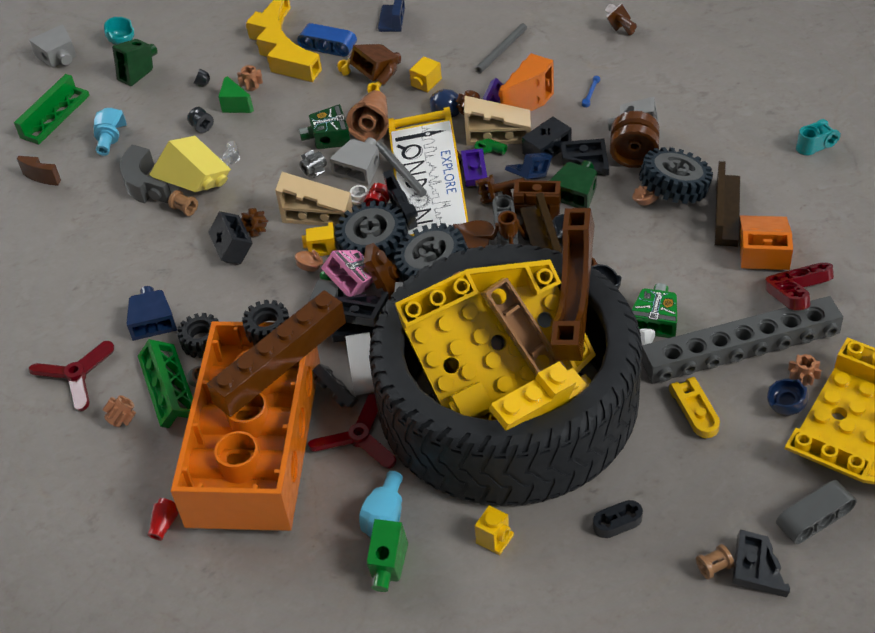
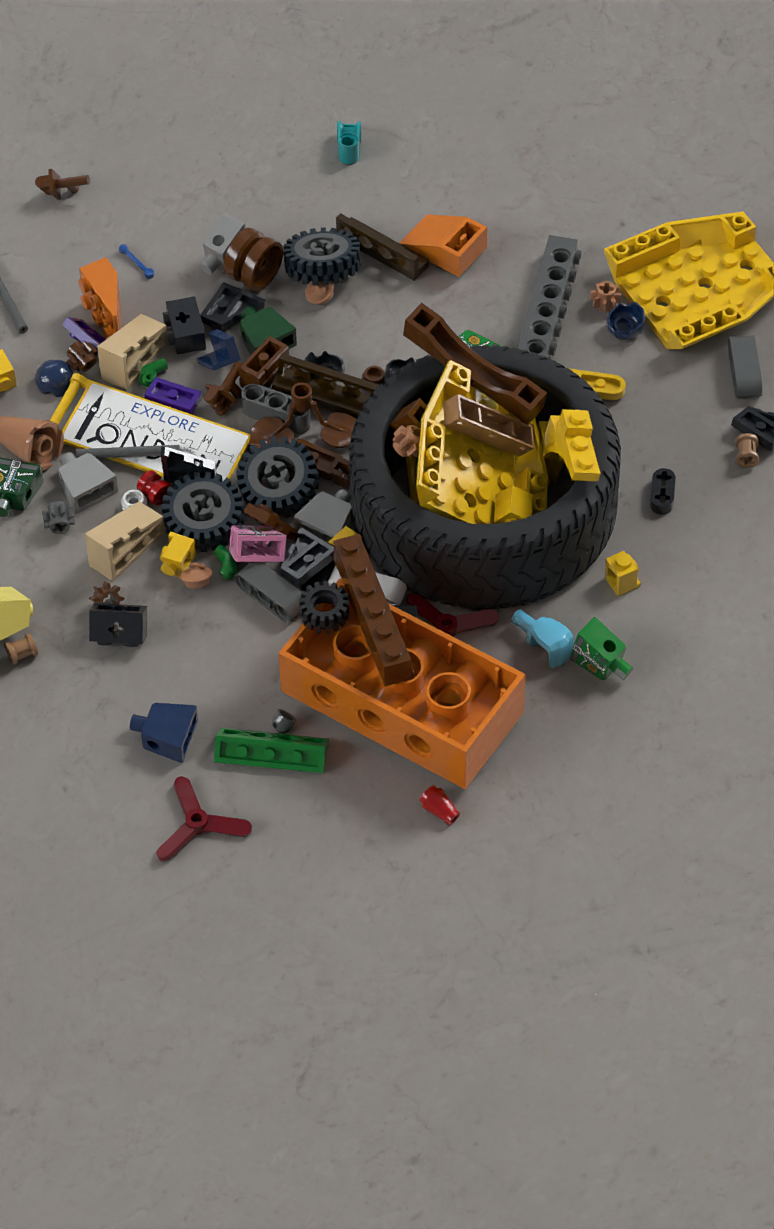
camera: 65 degrees left, 5 degrees up
nougat gear [103,395,136,427] -> none
black tyre [177,313,219,358] -> none
dark red beam [765,262,834,310] -> none

